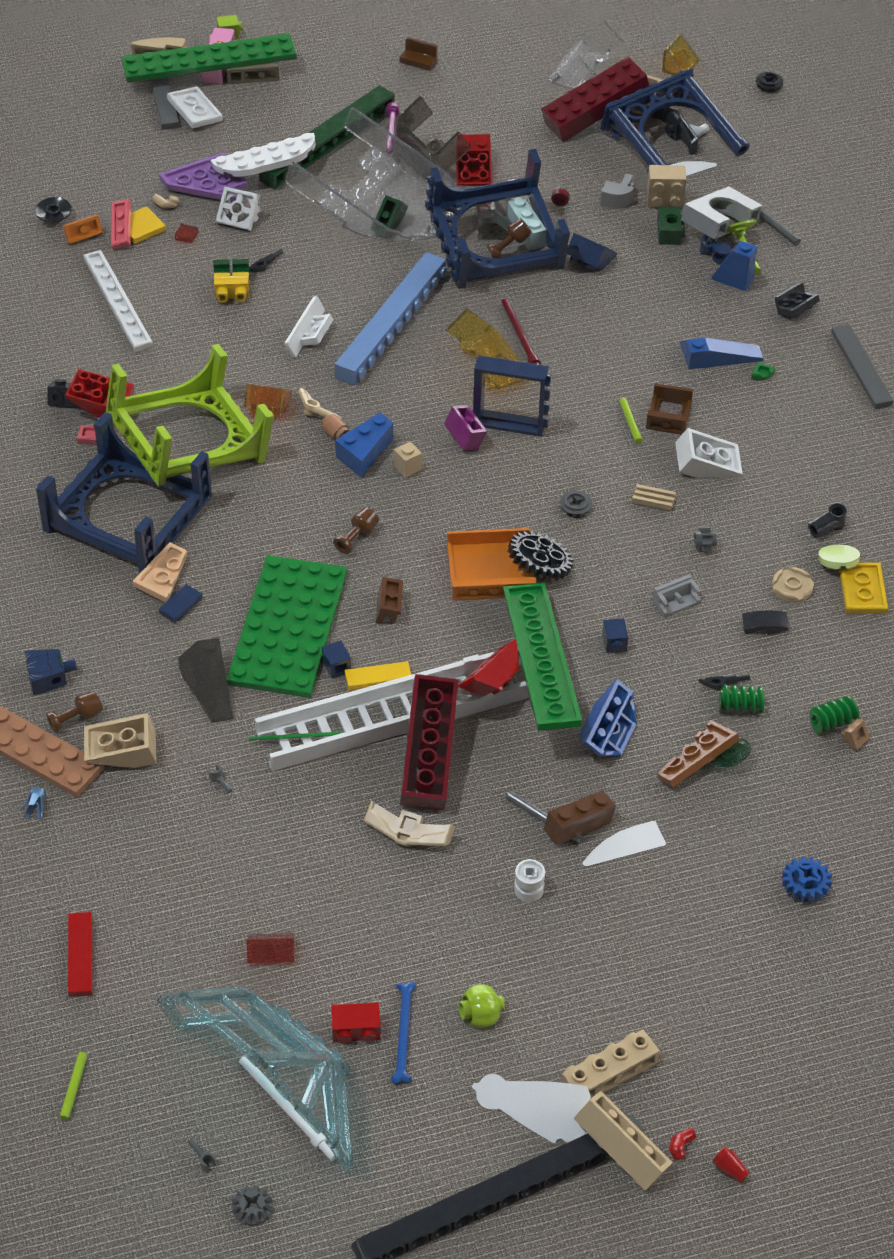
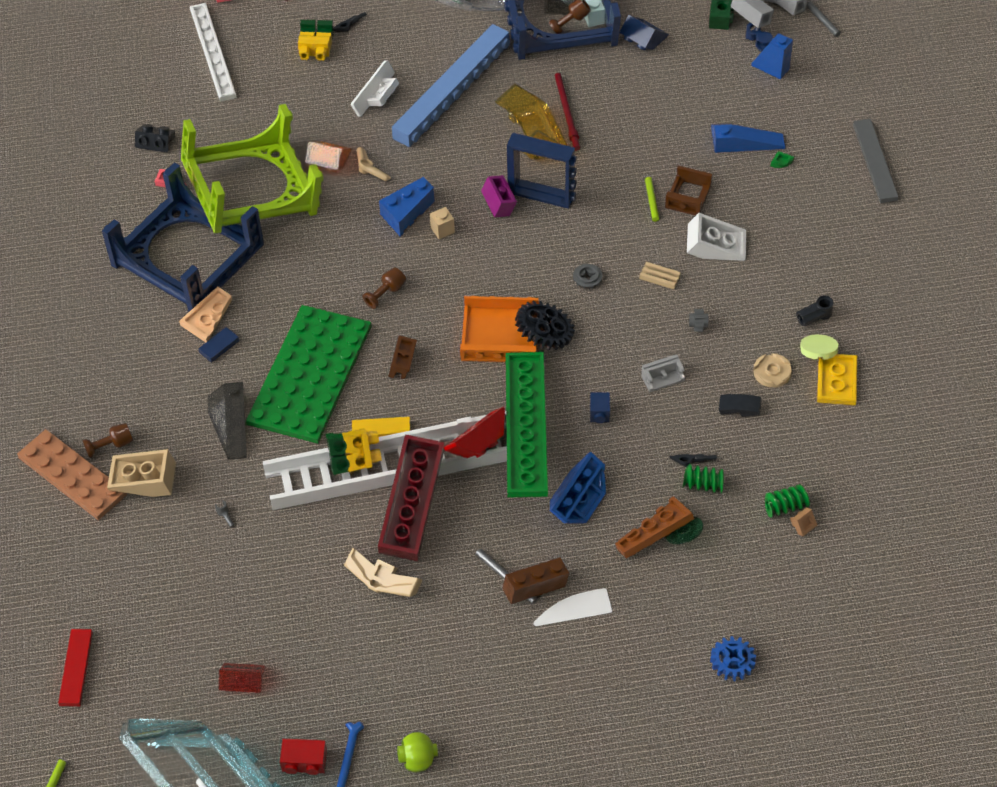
camera: 10 degrees right, 5 degrees up
flat silver piece [20,787,47,820] -> none
dark blue torso [24,649,77,695] -> none
red slope [65,369,134,425] -> none
green piece [249,731,344,741] -> none
nougat brick [321,414,350,440] -> none
dark blue brick [321,641,351,679] -> none
white wheel [514,859,545,902] -> none
lime dish [726,220,761,275] -> none
black bracket [775,282,820,318] -> none
none -> yellow hips [326,428,382,475]

